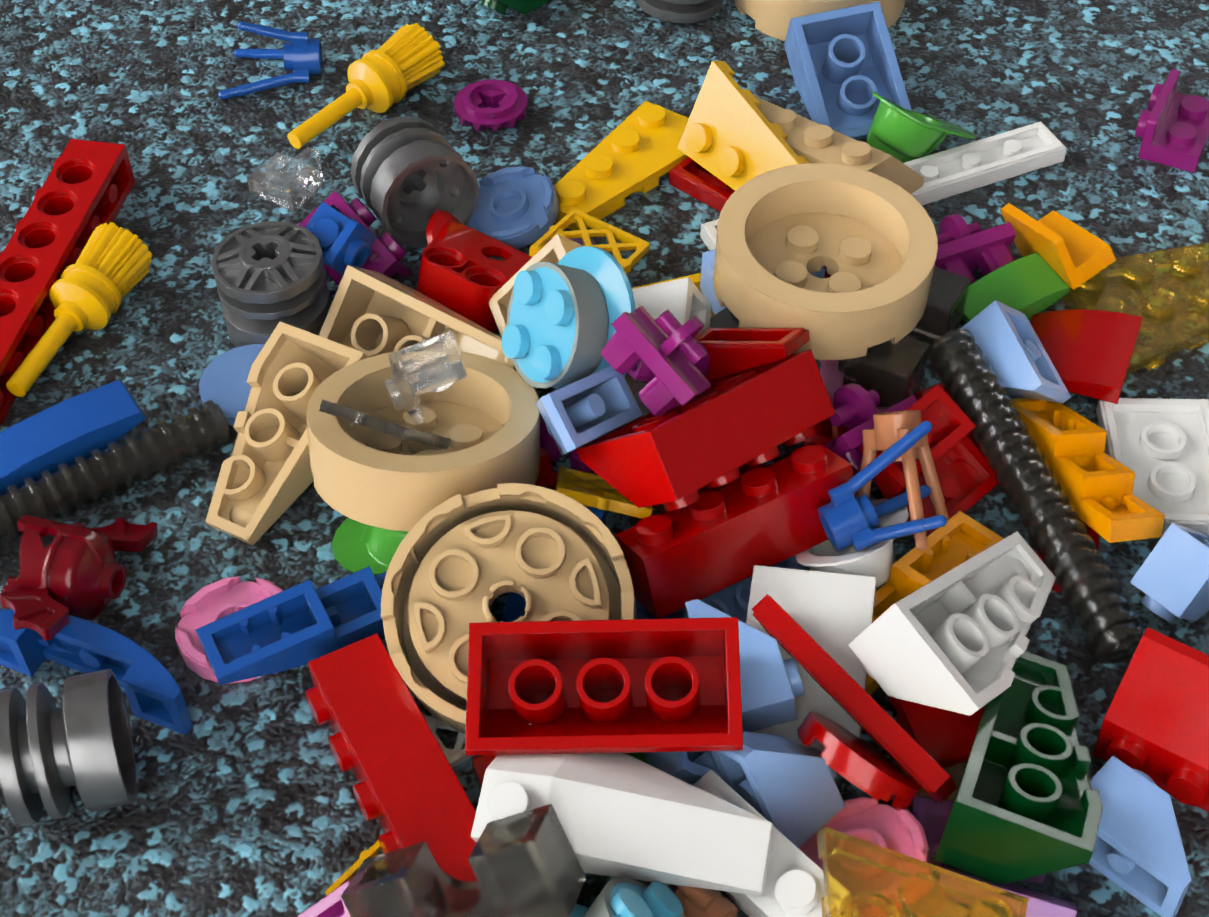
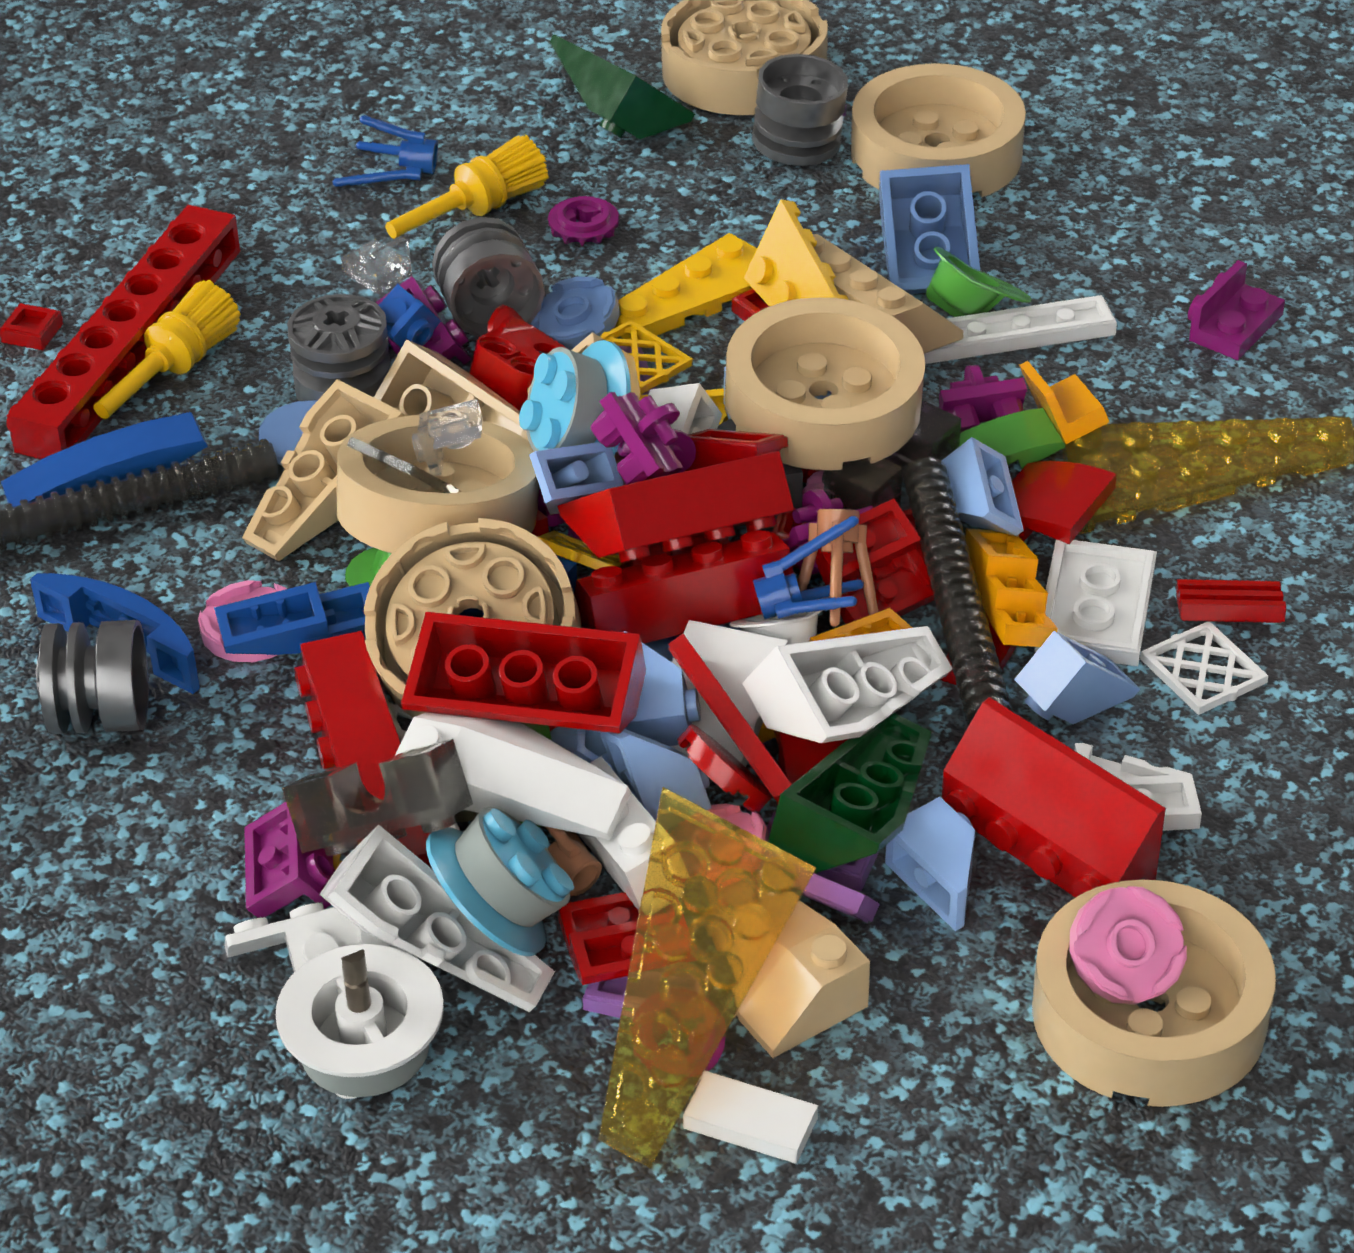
camera: 10 degrees right, 5 degrees down
dark red helmet [0,515,158,641] -> none

